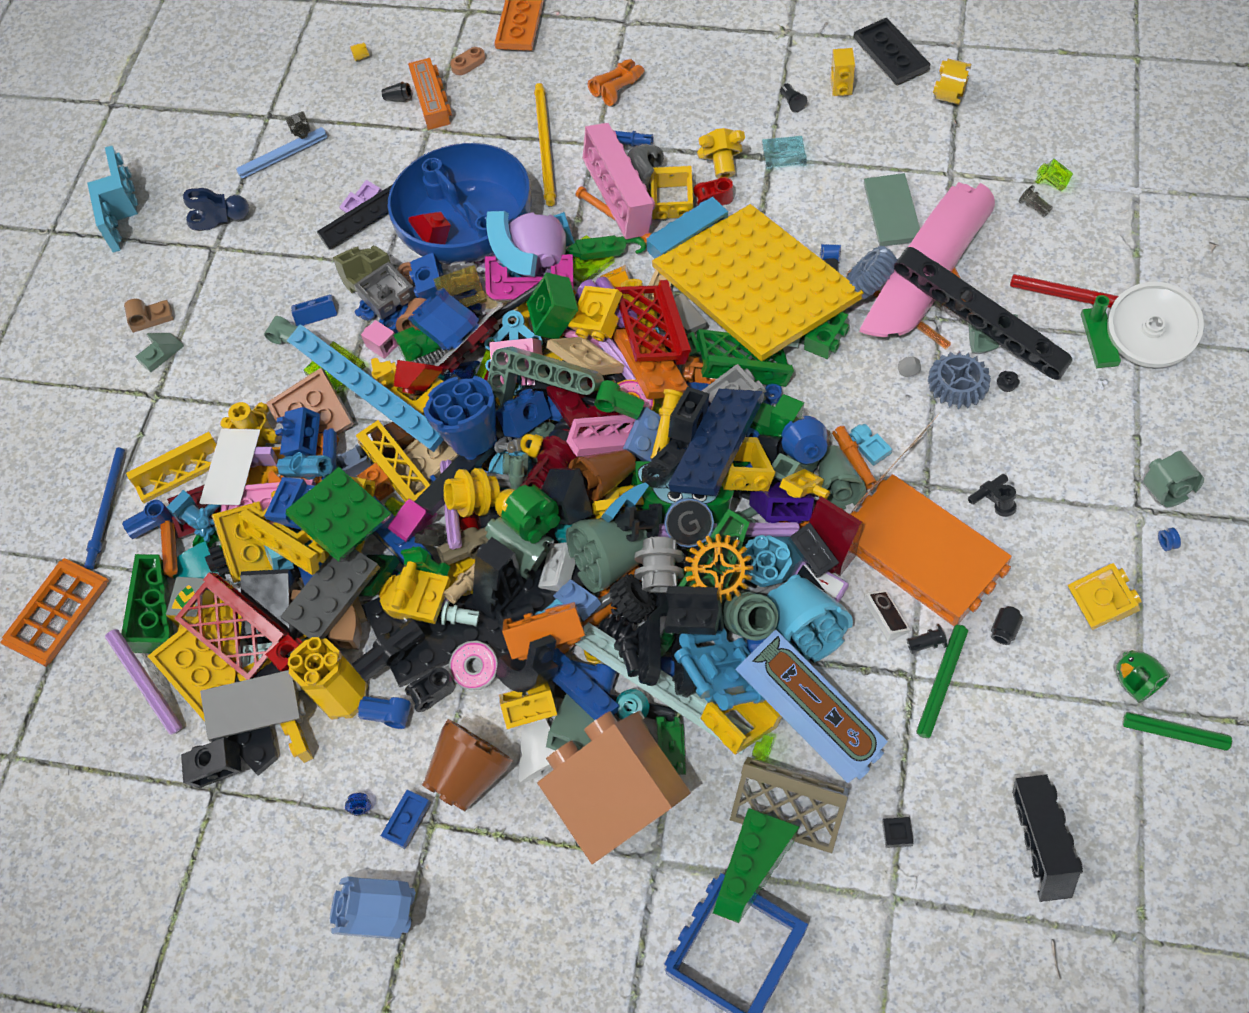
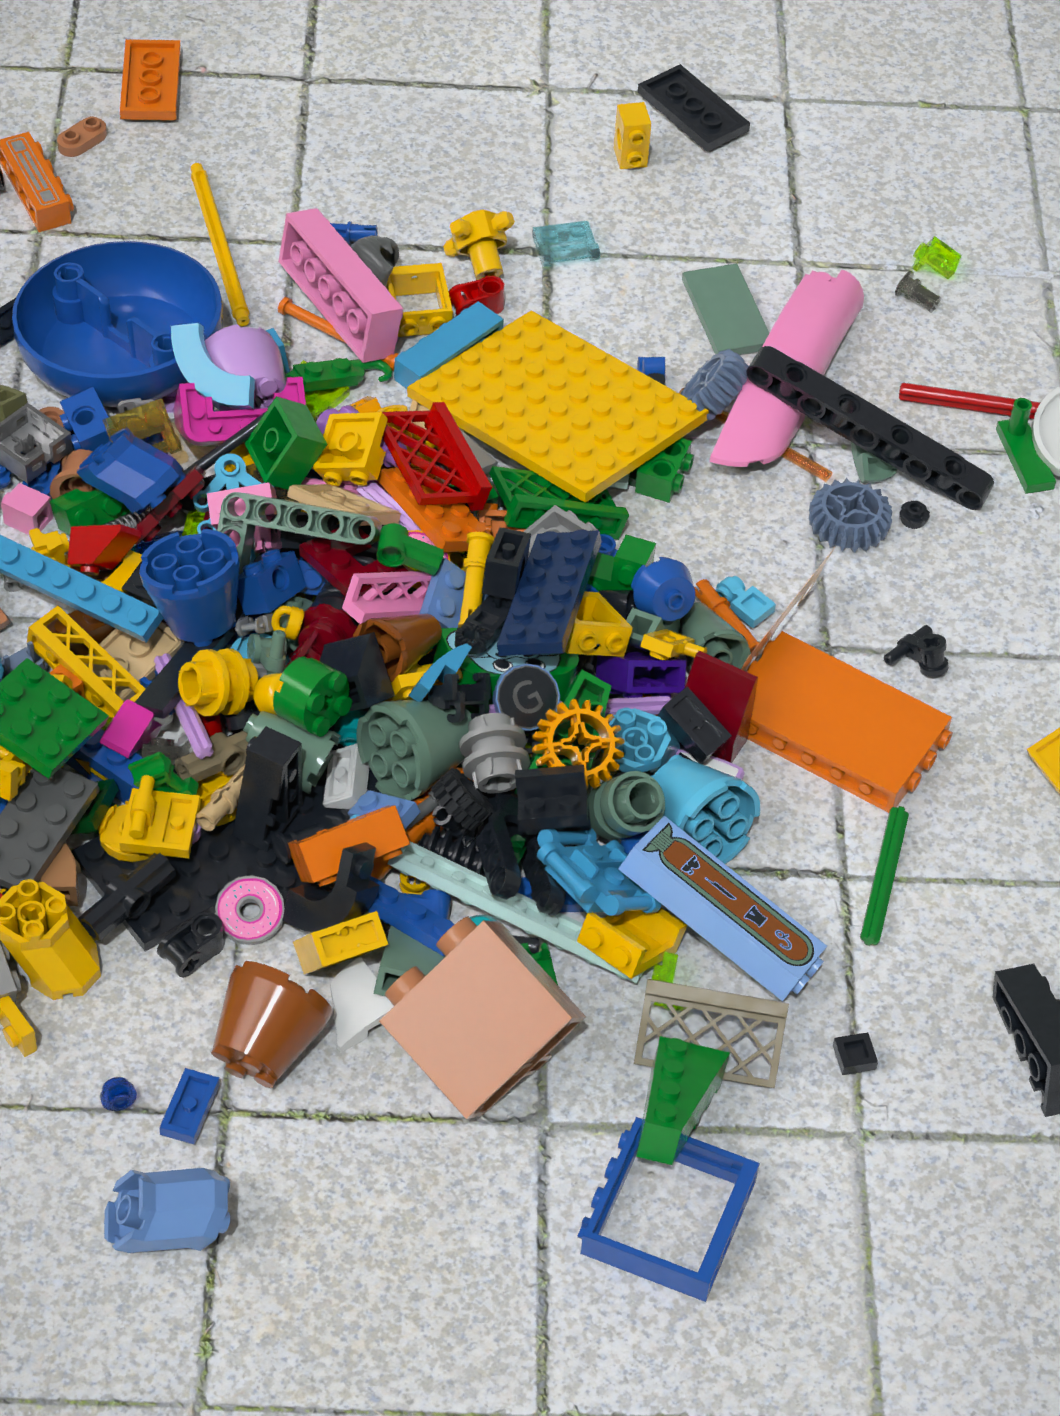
camera: 20 degrees left, 10 degrees down
blue piece [358,696,412,729] -> none
red slope [408,212,451,244] -> none
white sticker [435,303,503,366] -> none
light aqua pin [441,601,480,627] -> none
orange piece [588,59,644,106] -> none
black pin [614,636,639,677] -> none
black pin [780,83,807,112] -> none
slope [864,590,910,641] -> none
light grey tile [898,356,921,377] -> none
black pin [906,624,947,654] -> none
yellow brick [933,58,972,105] -> none
black brick [991,606,1024,645] -> none

